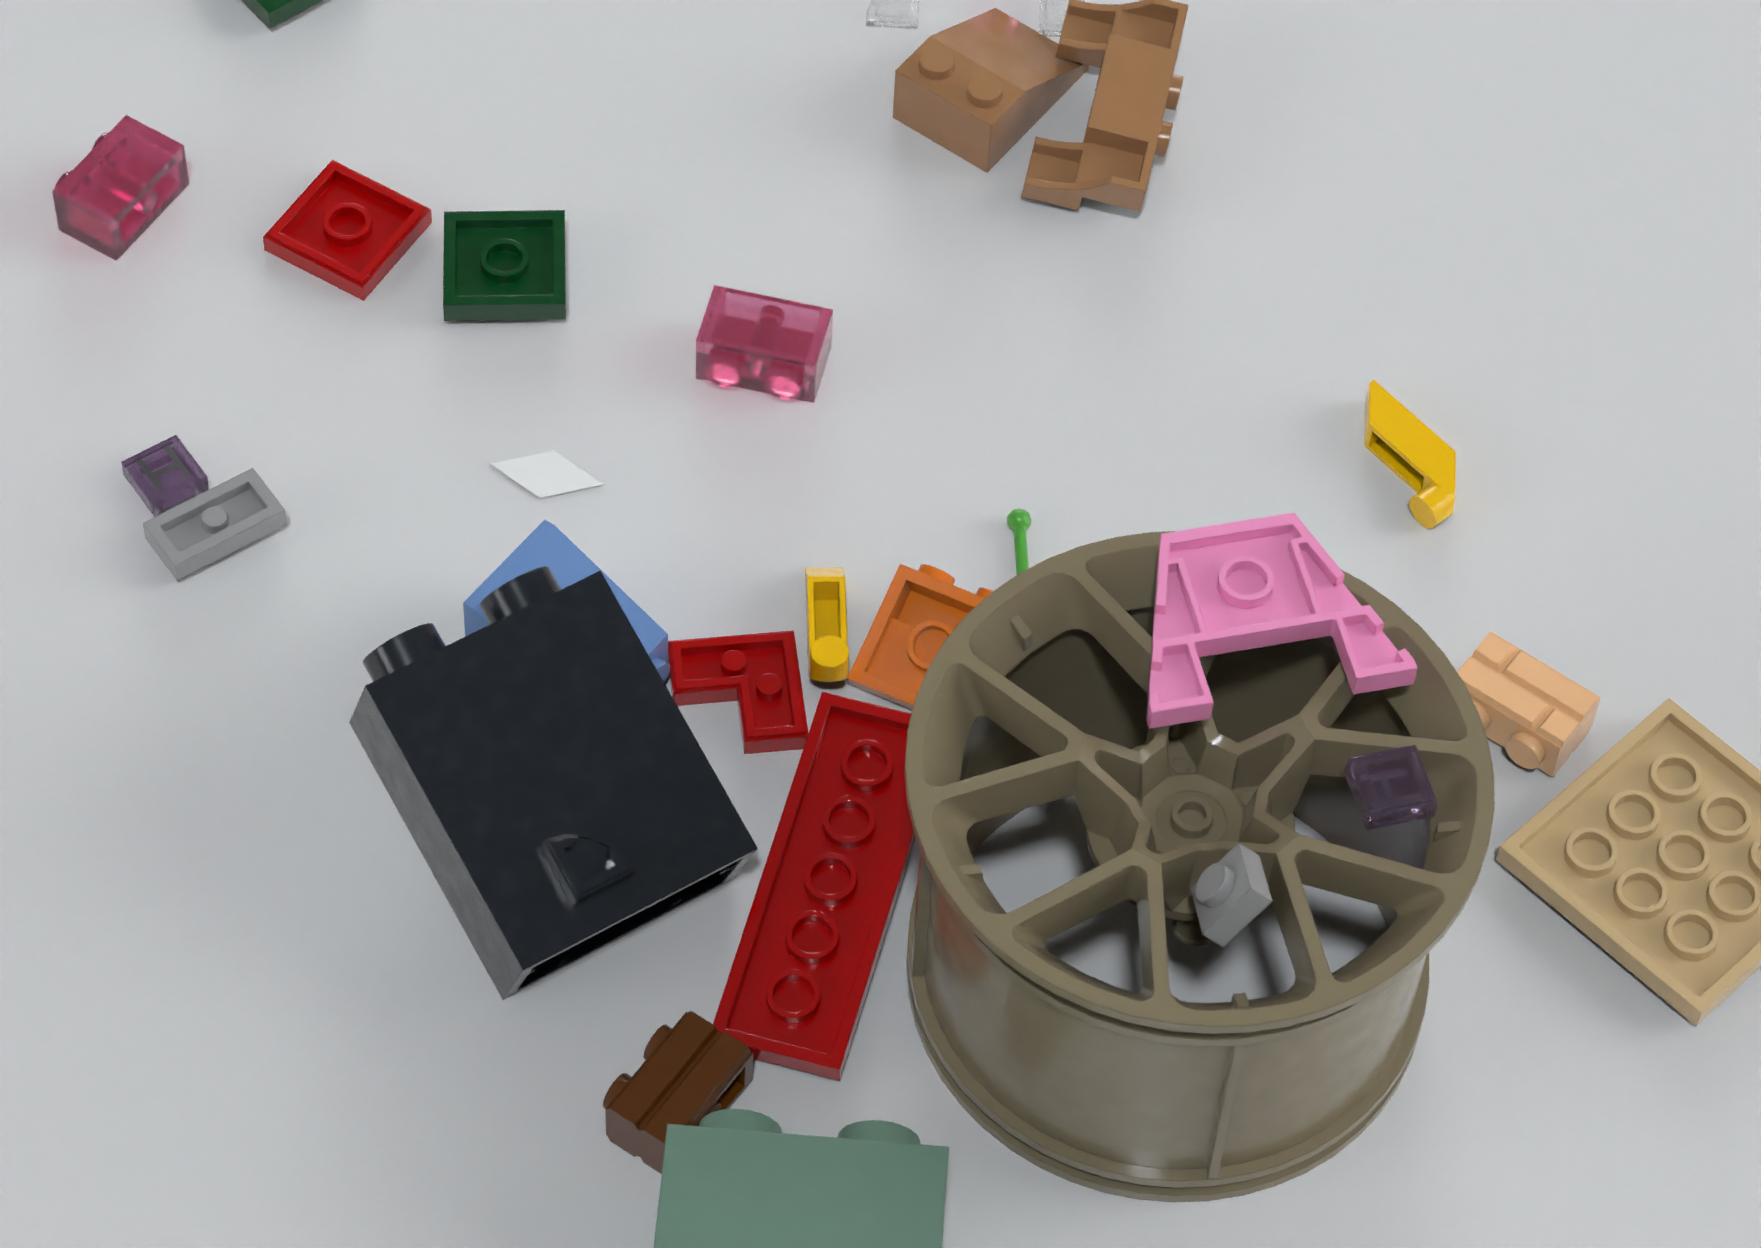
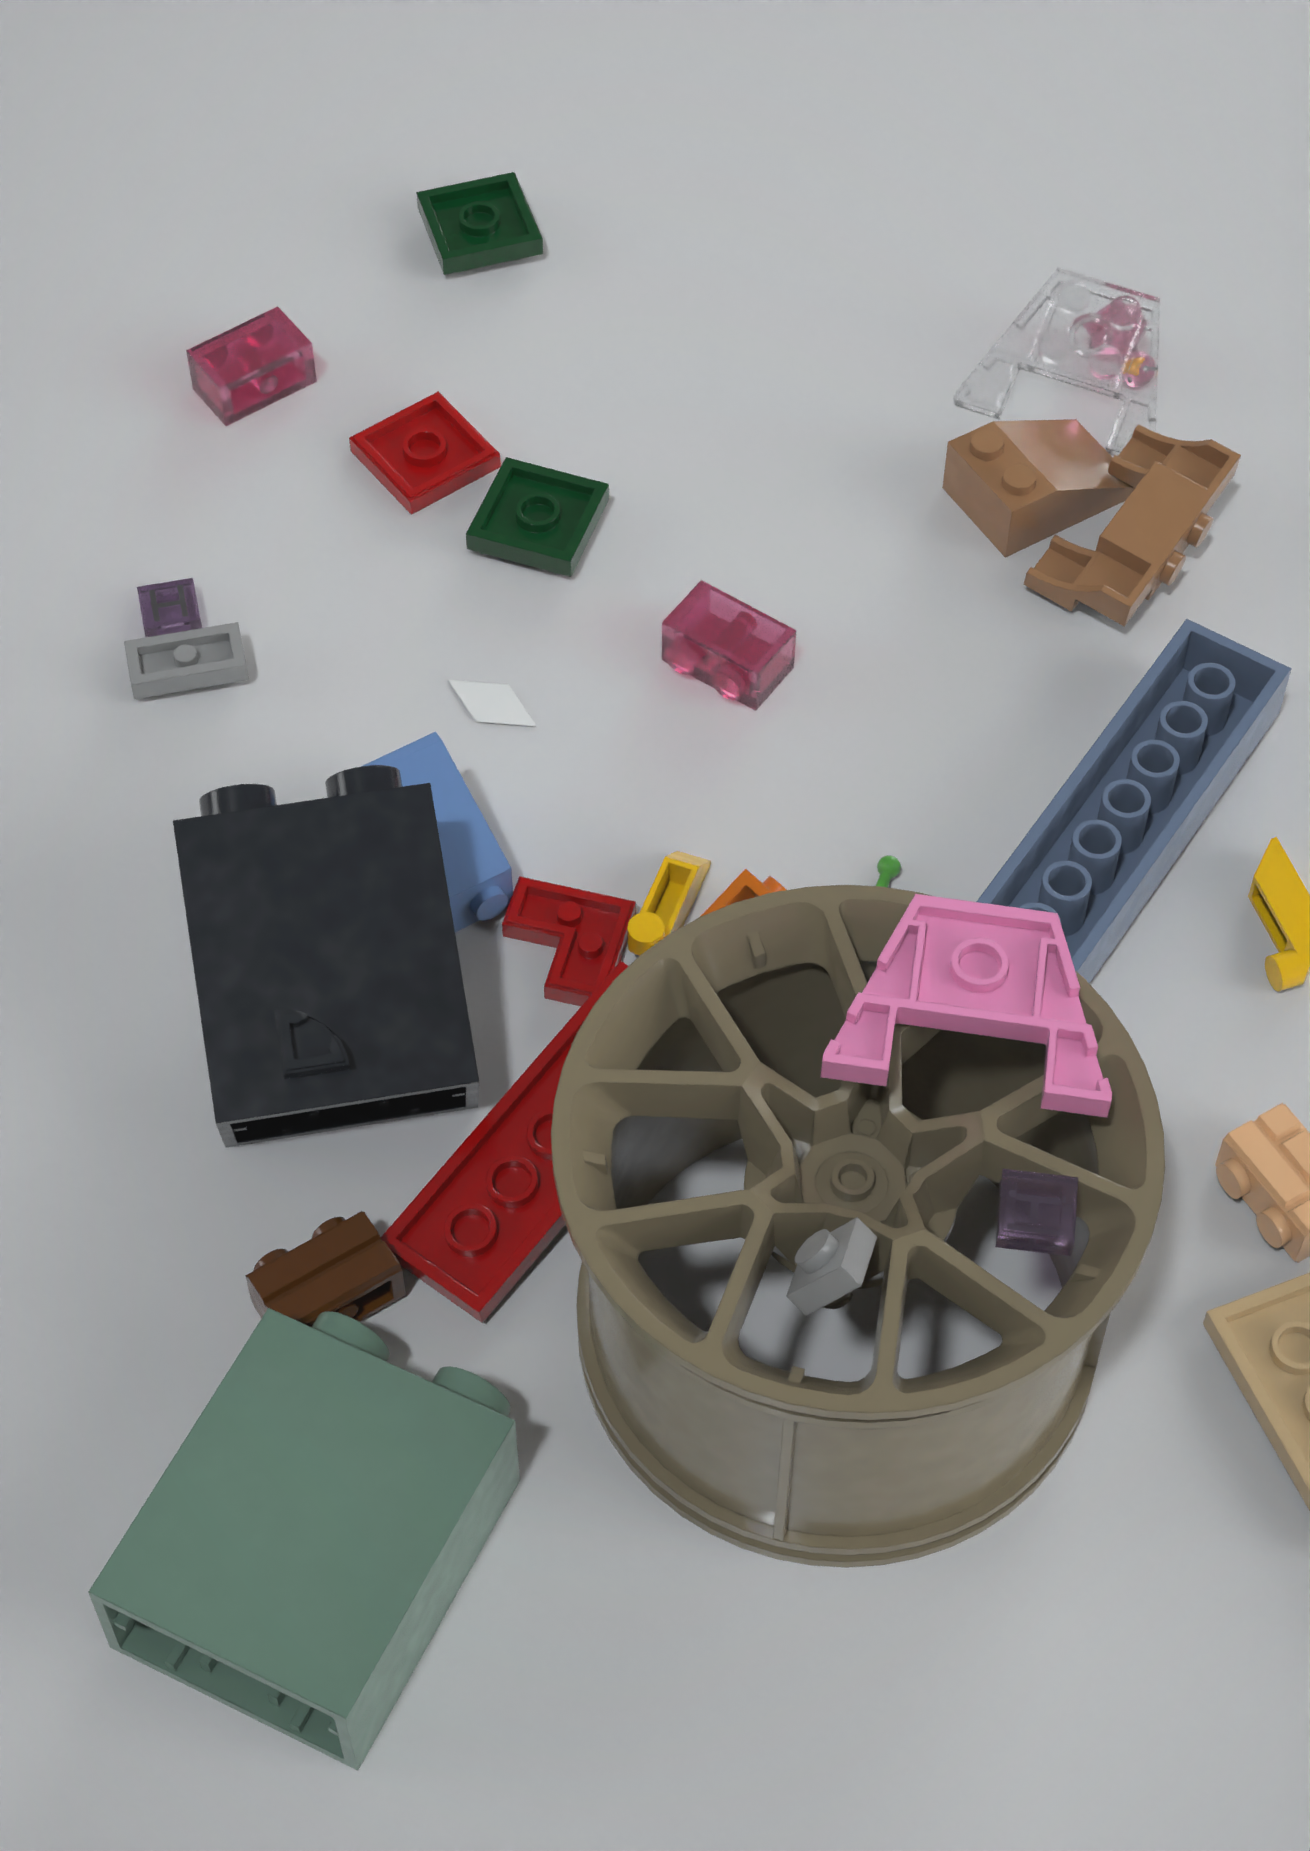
camera: 25 degrees right, 0 degrees up
none -> sand blue brick [977,619,1292,984]

